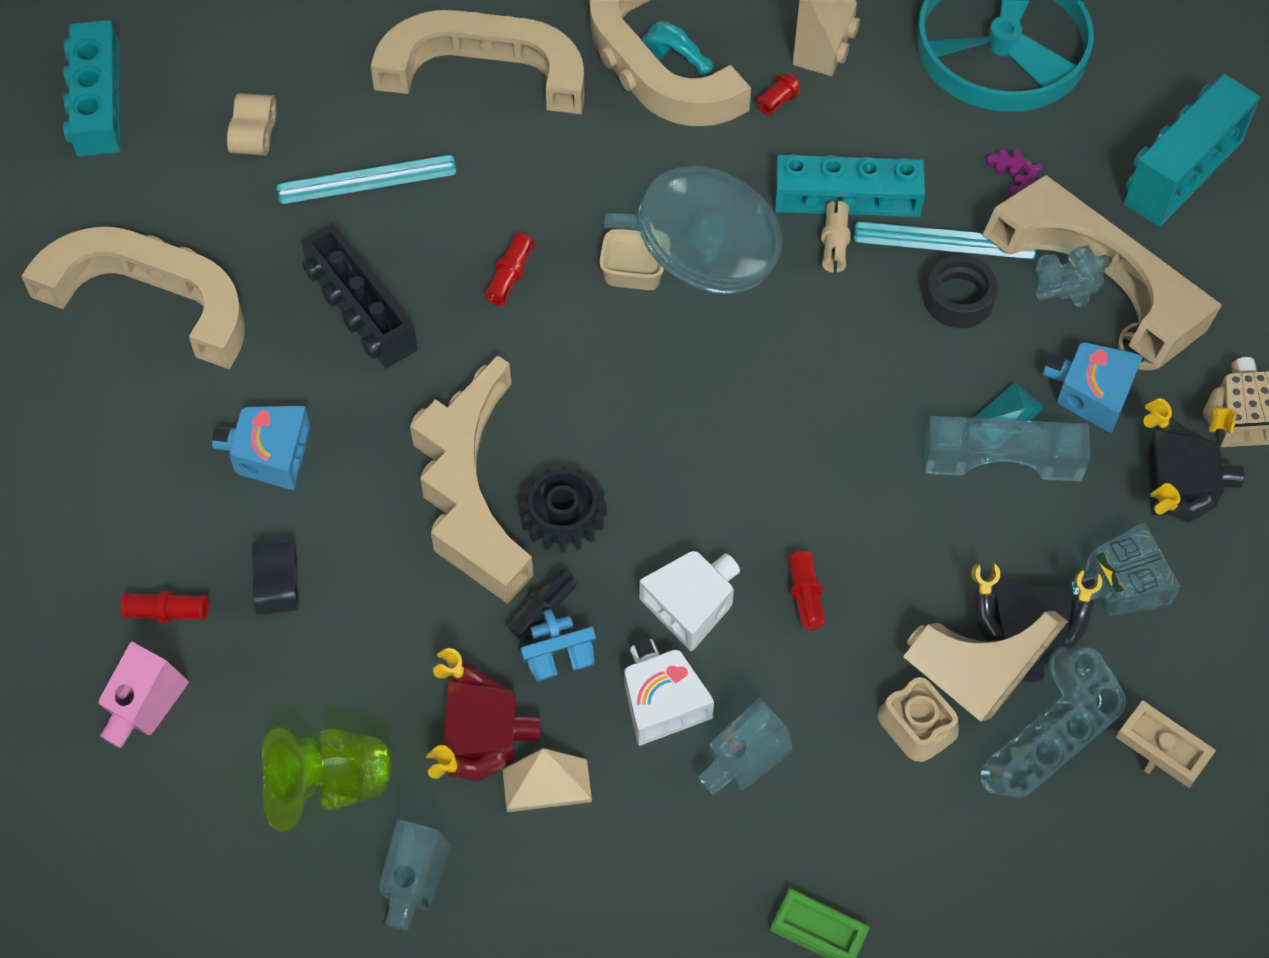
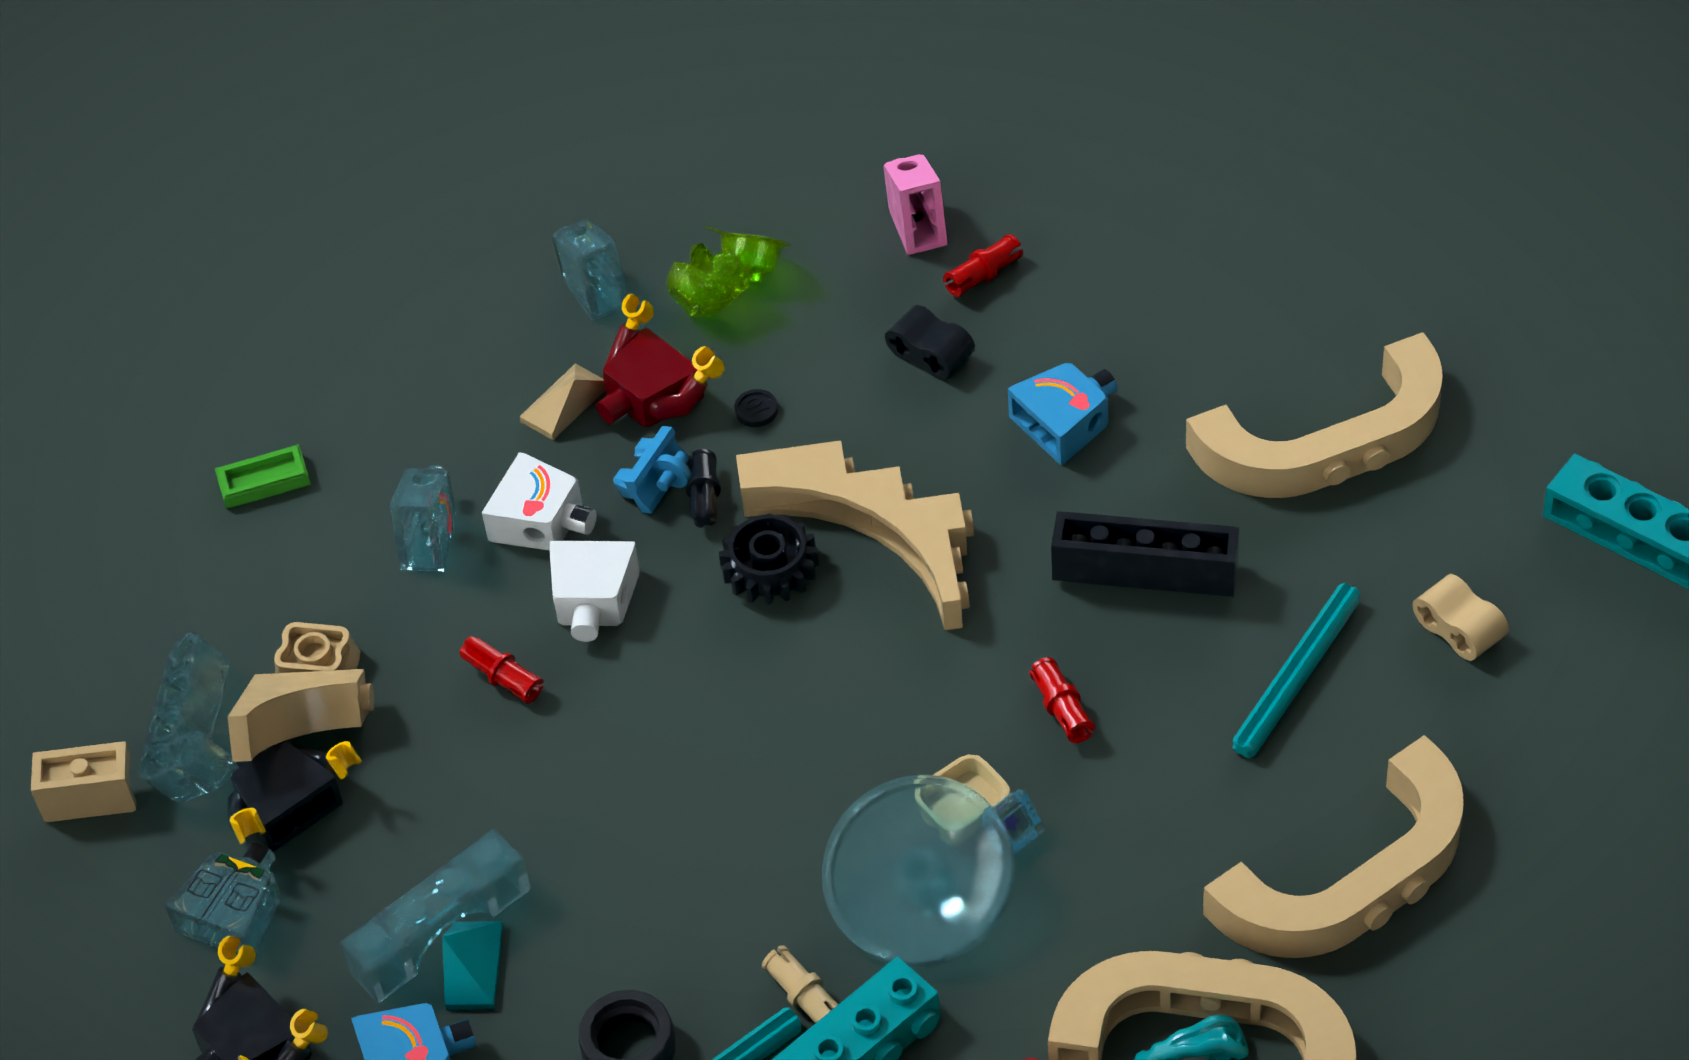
camera: 140 degrees right, 10 degrees down
none -> black piece [734,389,778,427]

